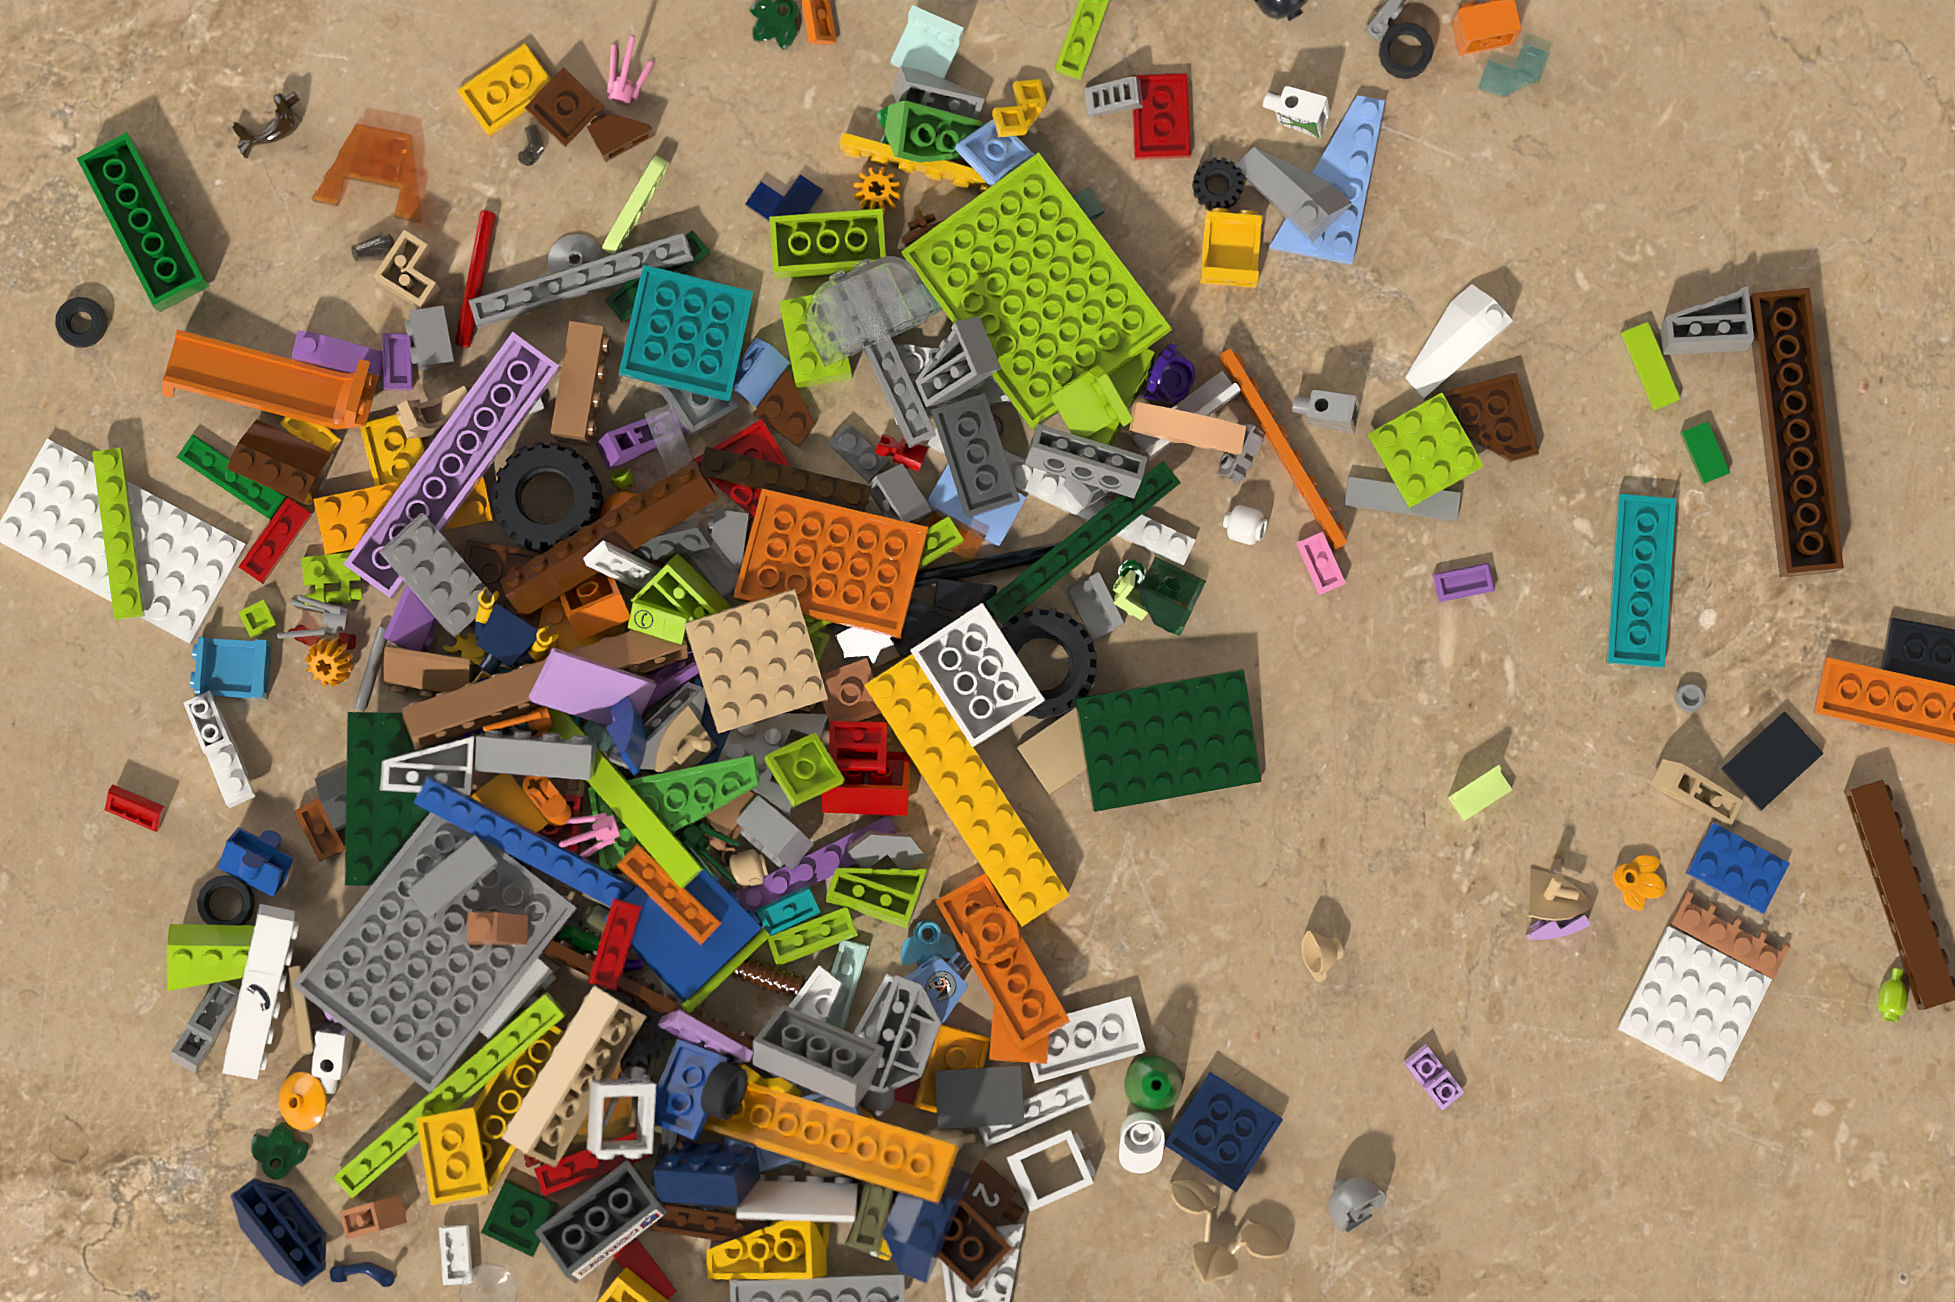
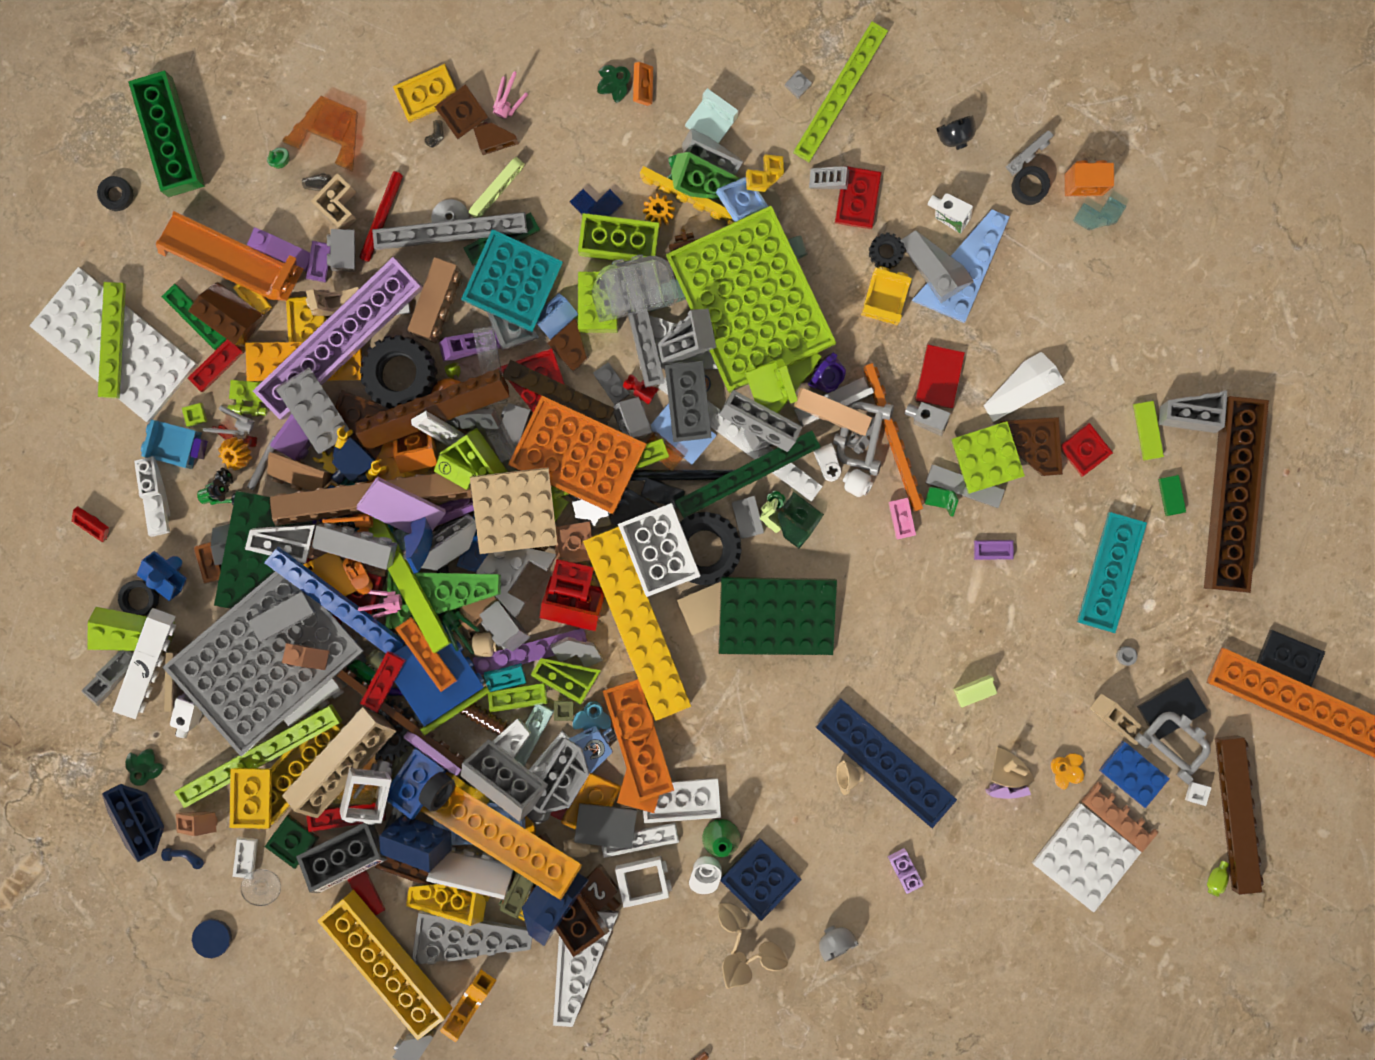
camera: 15 degrees right, 5 degrees up
dark brown animal [233,91,301,159] -> none
light orange dish [279,1072,327,1130] -> none
tan shield [655,706,717,772] -> none
lime plate [765,732,844,807] -> none
none -> dark purple tile [190,438,208,460]
none -> black plant [197,467,241,505]
none -> green hat [267,147,290,169]
none -> olive plate [554,701,574,721]
none -> white piece [814,443,841,482]
none -> dark blue plate [815,698,957,829]
none -> light grey bar [833,402,894,476]
none -> red tile [915,344,965,409]
none -> green bracket [925,487,959,517]
none -> red tile [1061,423,1113,477]
none -> light grey bar [1134,712,1211,785]
none -> white plate [1185,782,1211,806]

